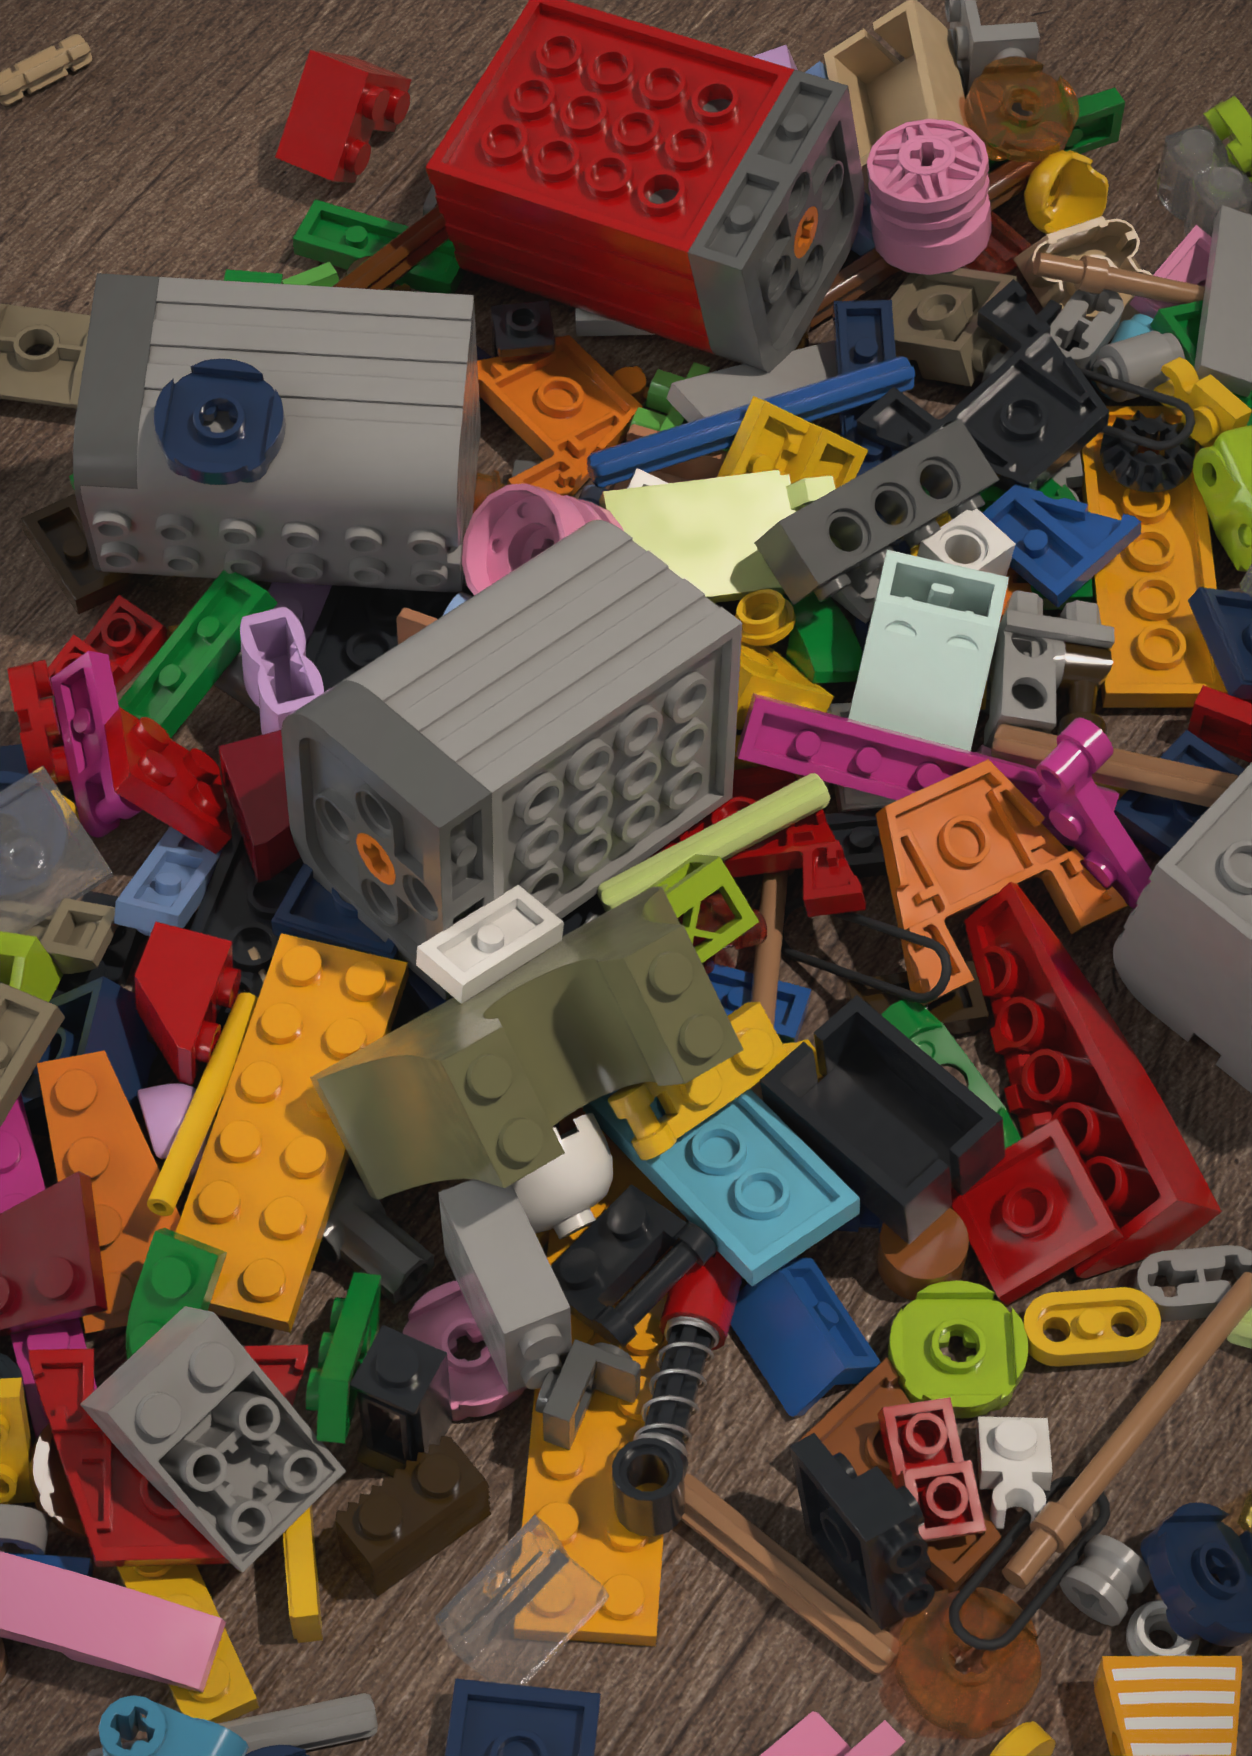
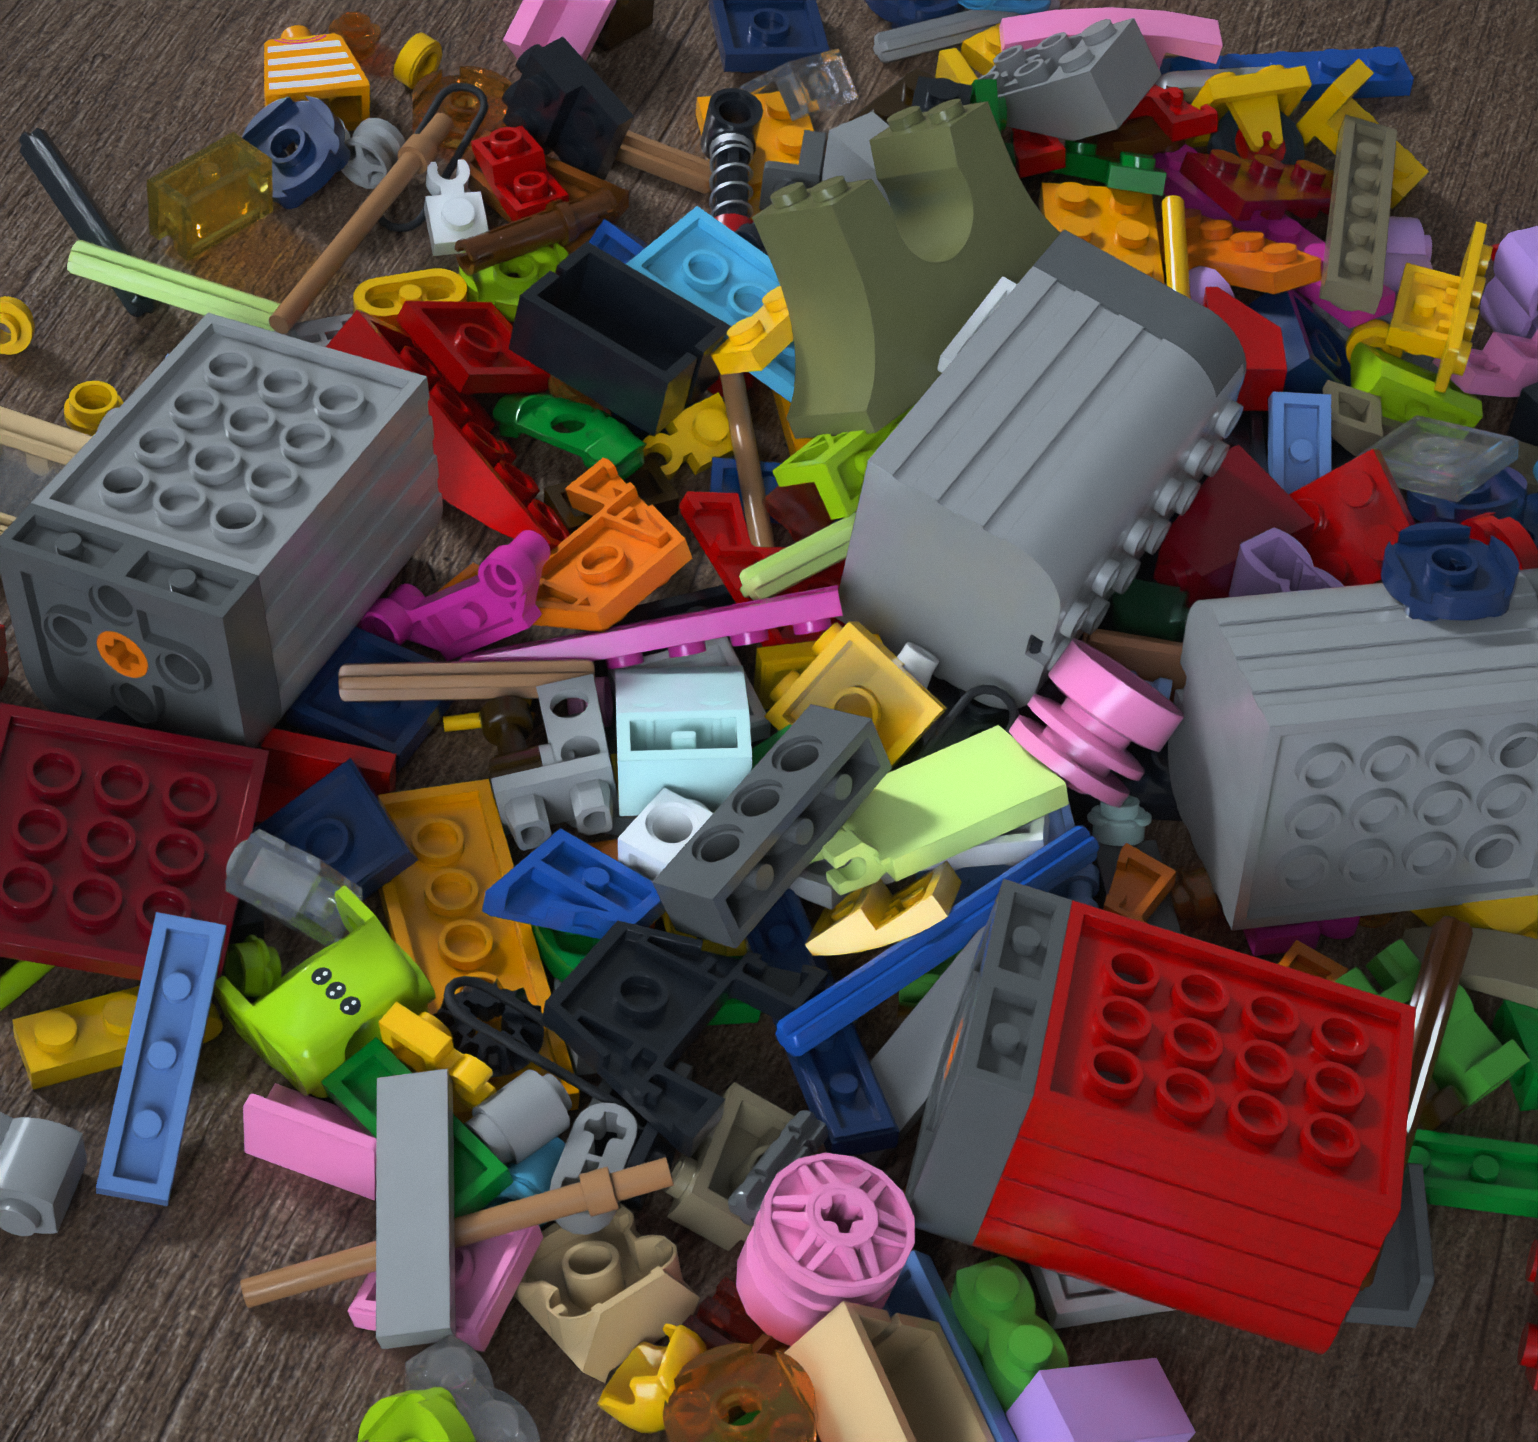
camera: 160 degrees right, 10 degrees down
black piece [781,897,952,1003] -> none
none -> reddish brown pin [455,187,619,276]
none -> dark grey axle [728,1110,828,1226]

